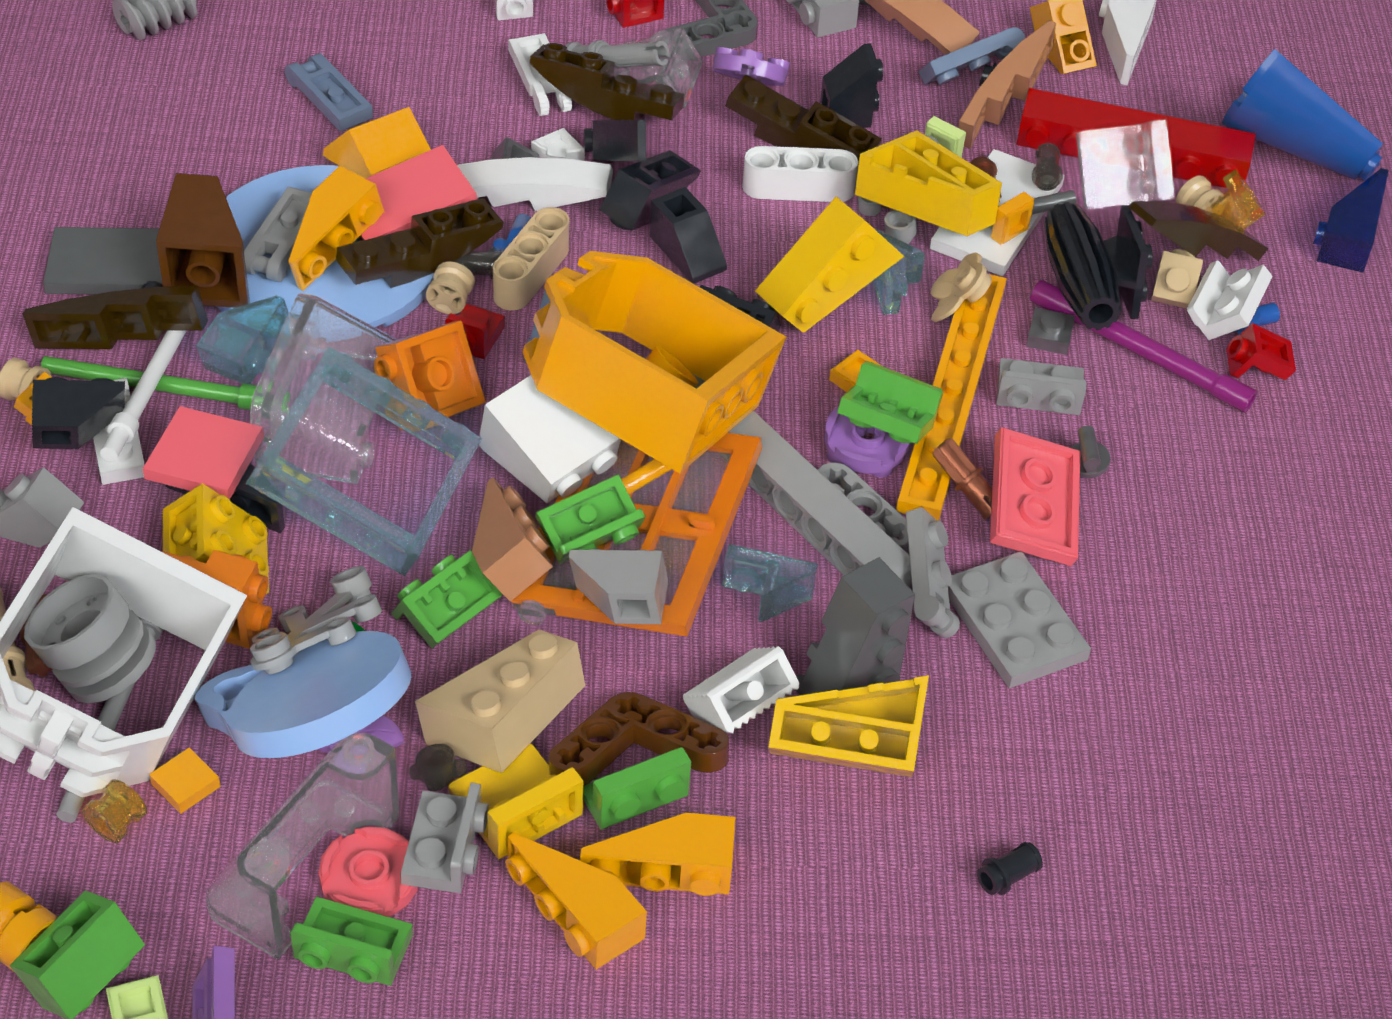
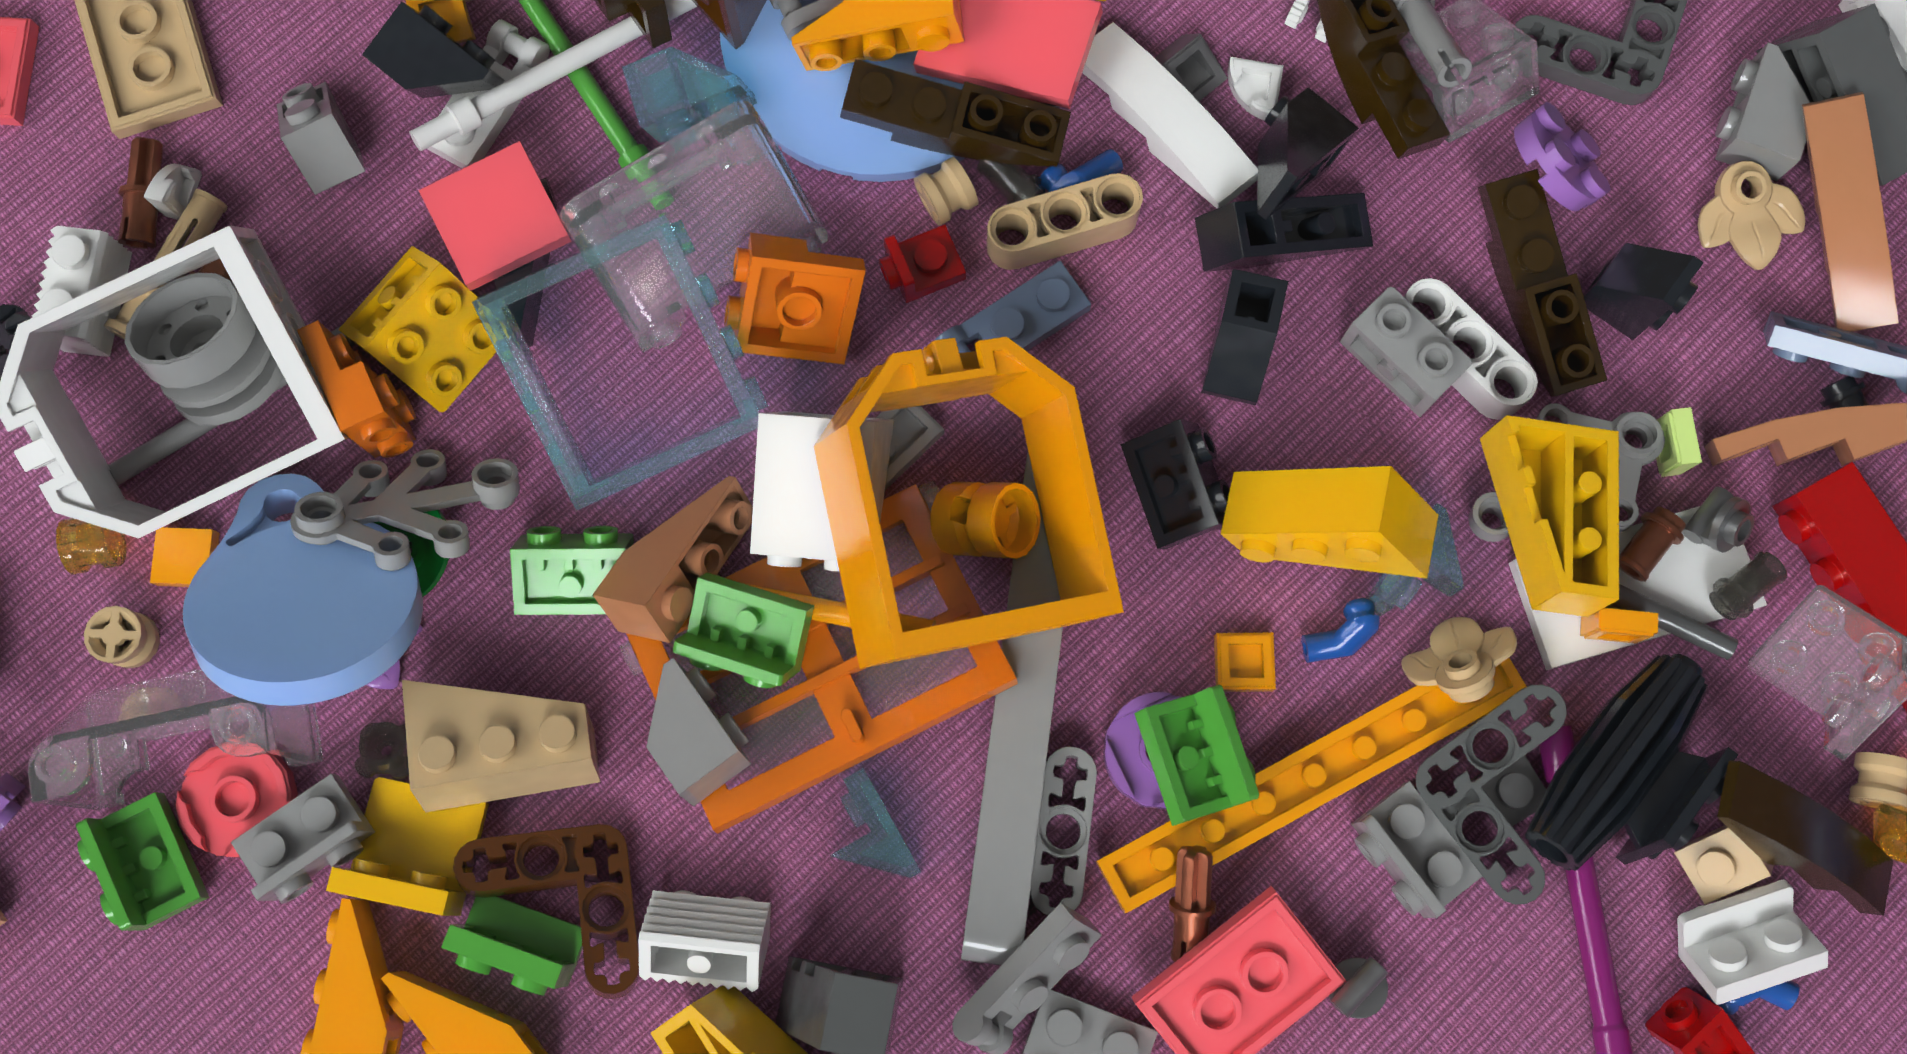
camera: 50 degrees right, 30 degrees up
none -> tan wheel [84,606,160,669]
none -> blue arm [1301,598,1380,663]
none -> light grey bracket [1340,287,1472,418]
none -> dark grey beam [1416,684,1567,905]
none -> flat silver plate [1682,487,1754,553]
none -> tan plate [1698,161,1805,270]

